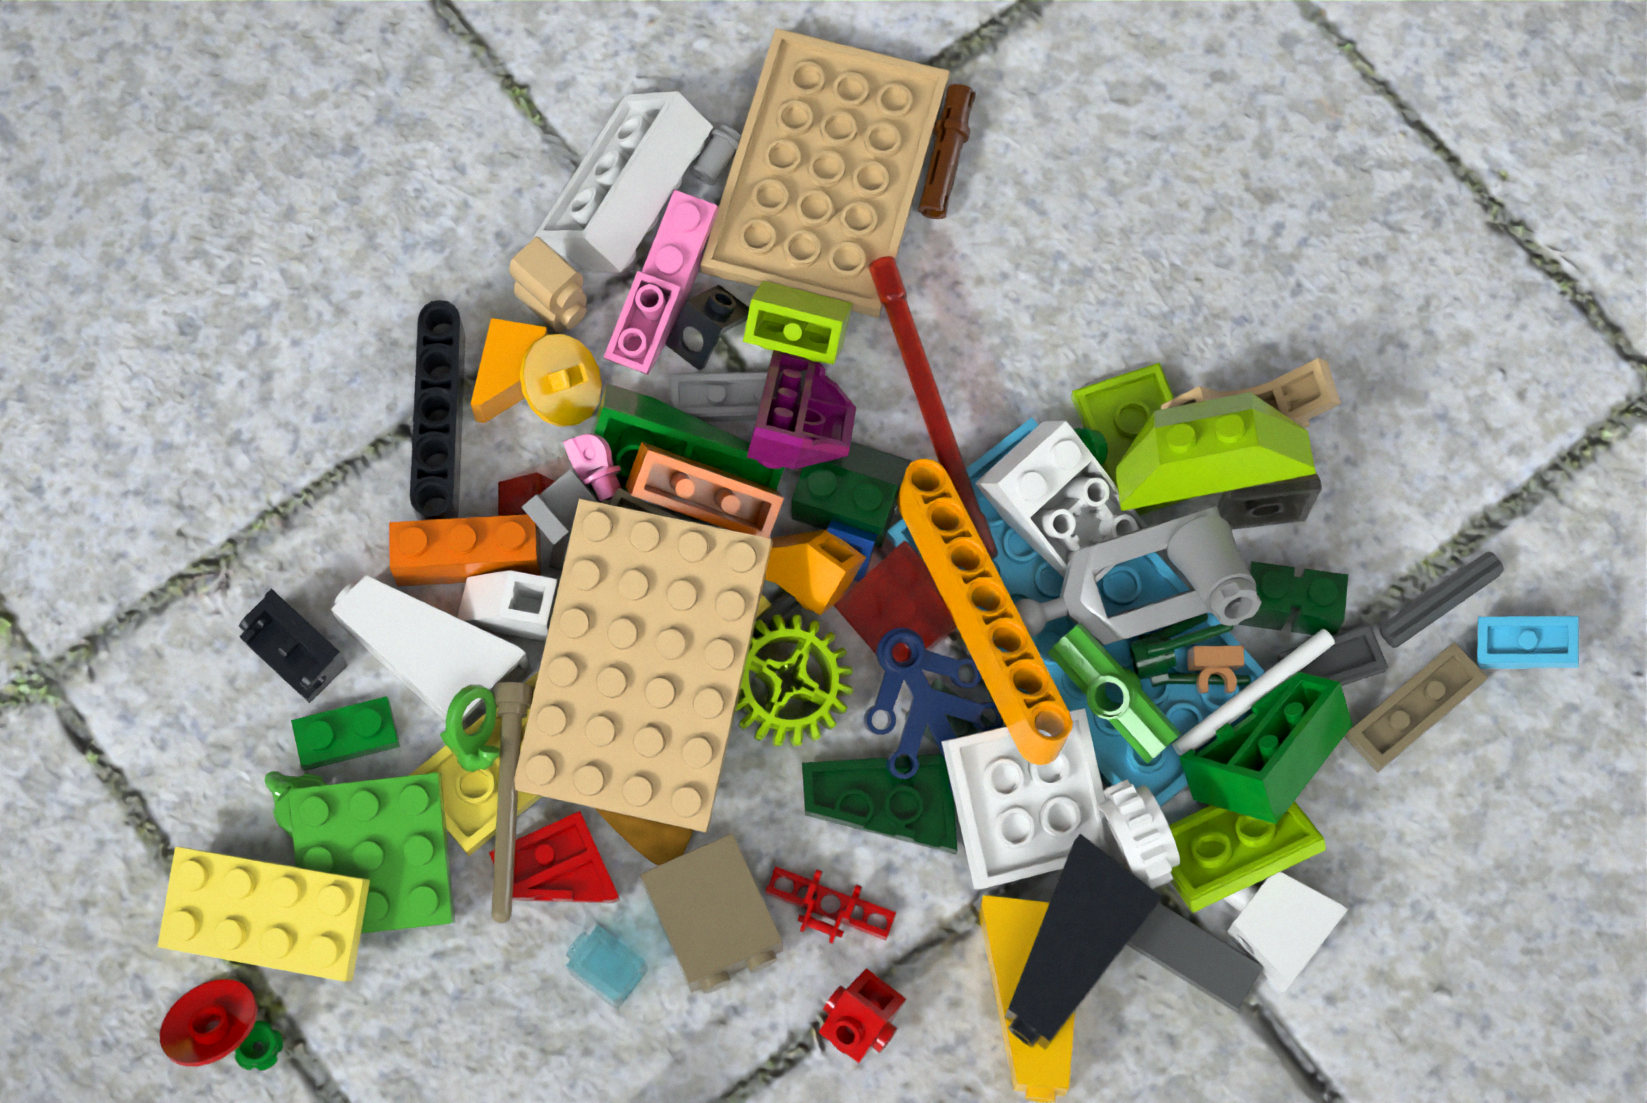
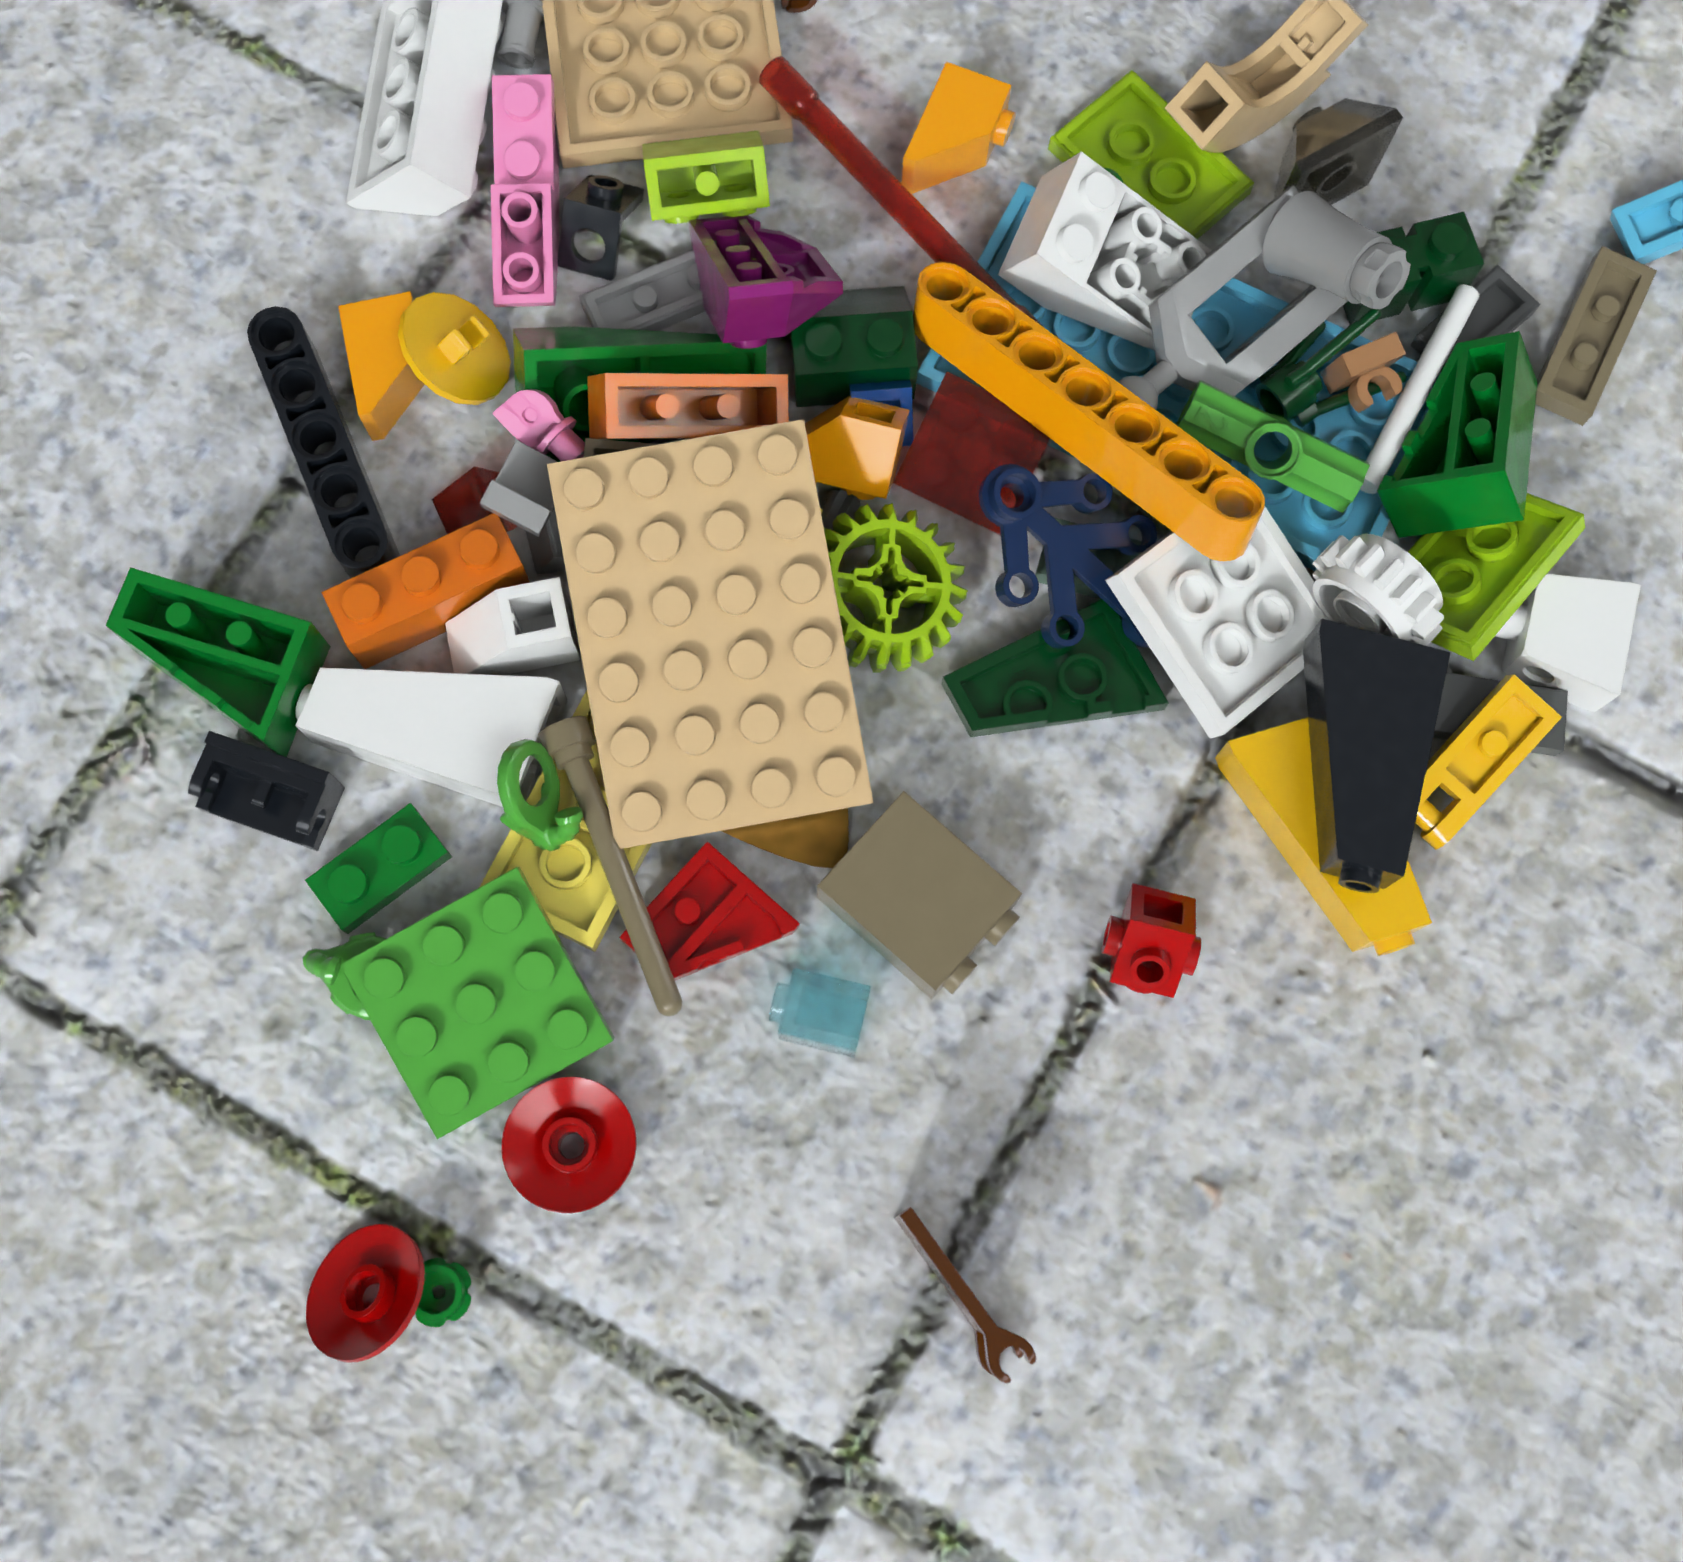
camera: 25 degrees left, 5 degrees up
light yellow plate [157,847,370,982] -> none
tan brick [509,237,587,333] -> none
red piece [765,866,896,944] -> none
lime wedge [1115,392,1316,511] -> none
dark grey axle [1380,552,1504,648] -> none
none -> green wedge [106,567,331,757]
none -> red dish [501,1077,637,1213]
none -> light orange slope [901,62,1016,194]
none -> yellow plate [1415,674,1562,850]

